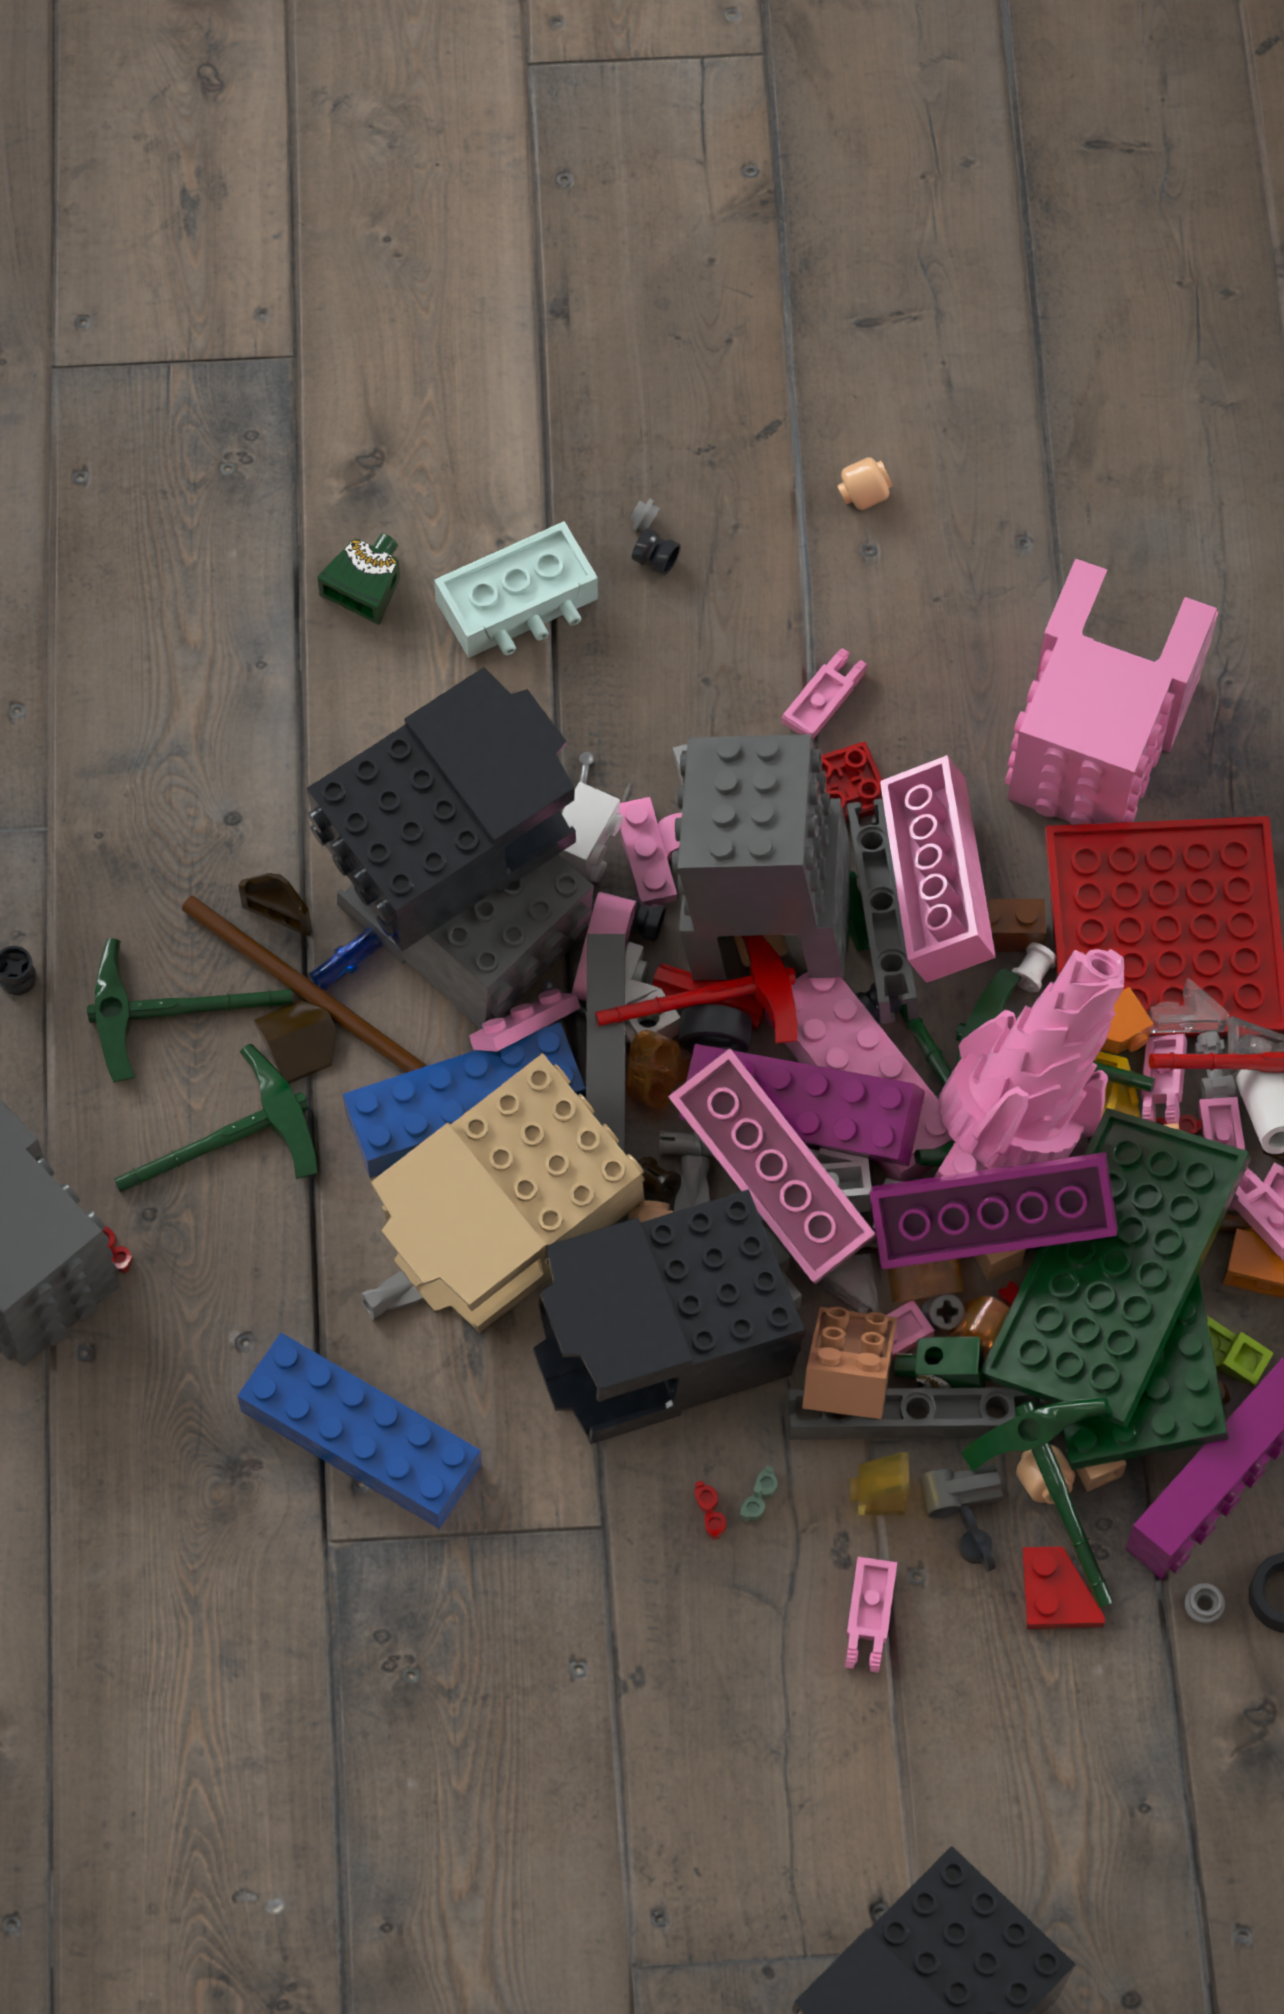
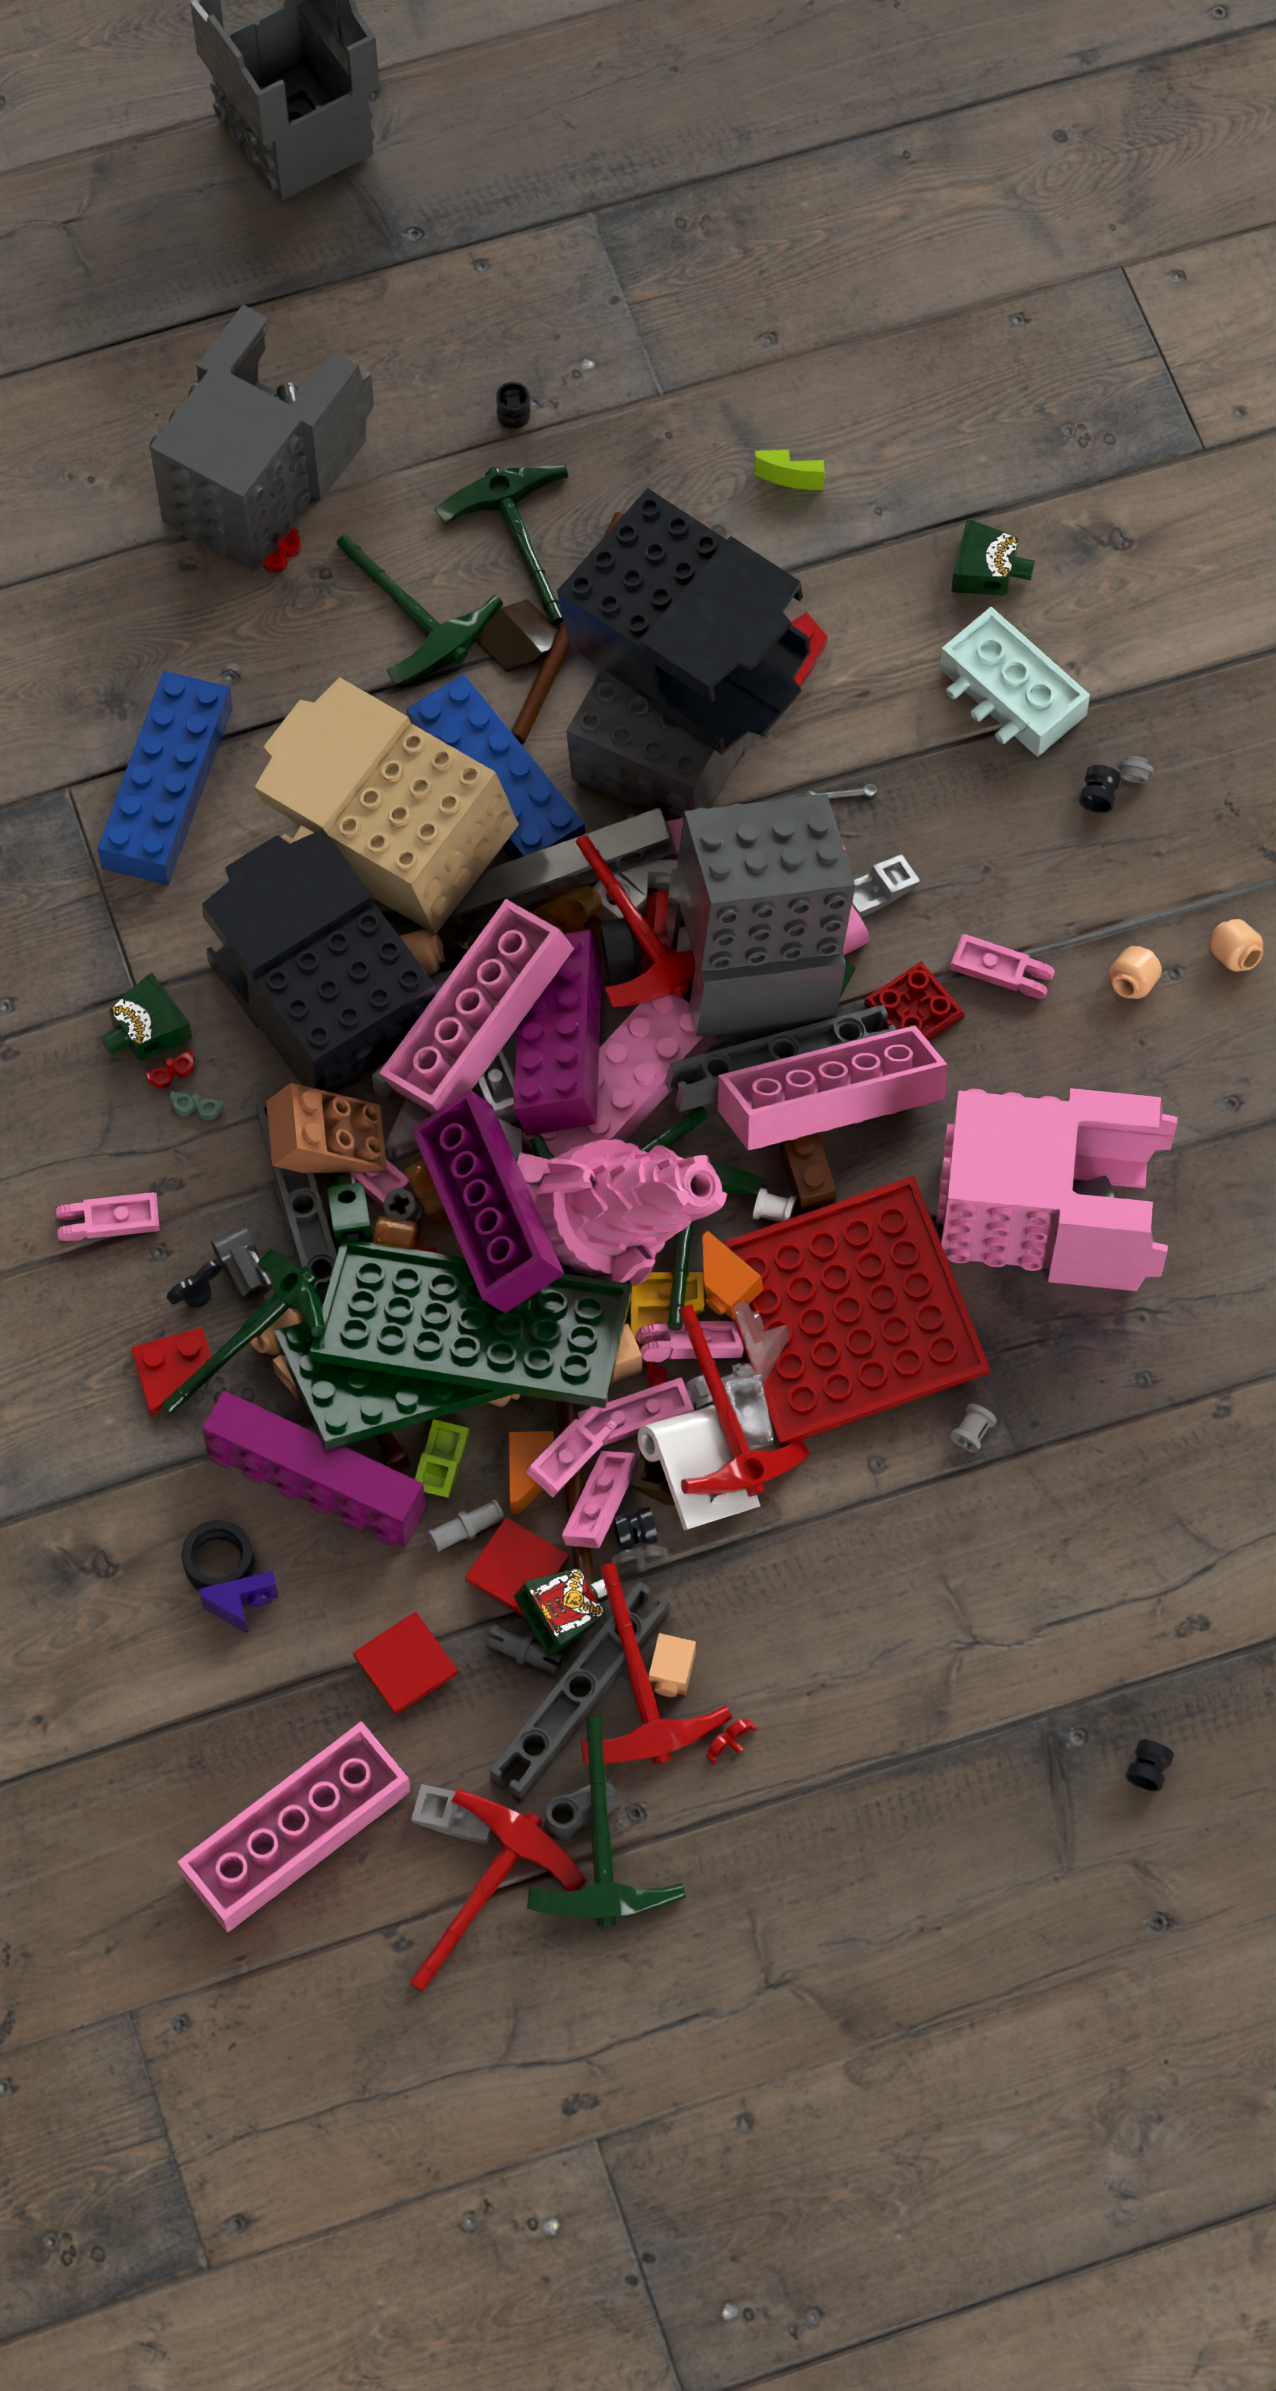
camera: 75 degrees right, 0 degrees up
bright pink plate [469,989,581,1052] -> none
white brick [559,782,623,884] -> none
clear yellow slope [849,1452,909,1515] -> none
light grey plate [1184,1583,1225,1624] -> none
none -> dark green torso [100,973,192,1060]
none -> lime slope [754,450,825,490]
none -> light nougat head [1109,946,1162,999]

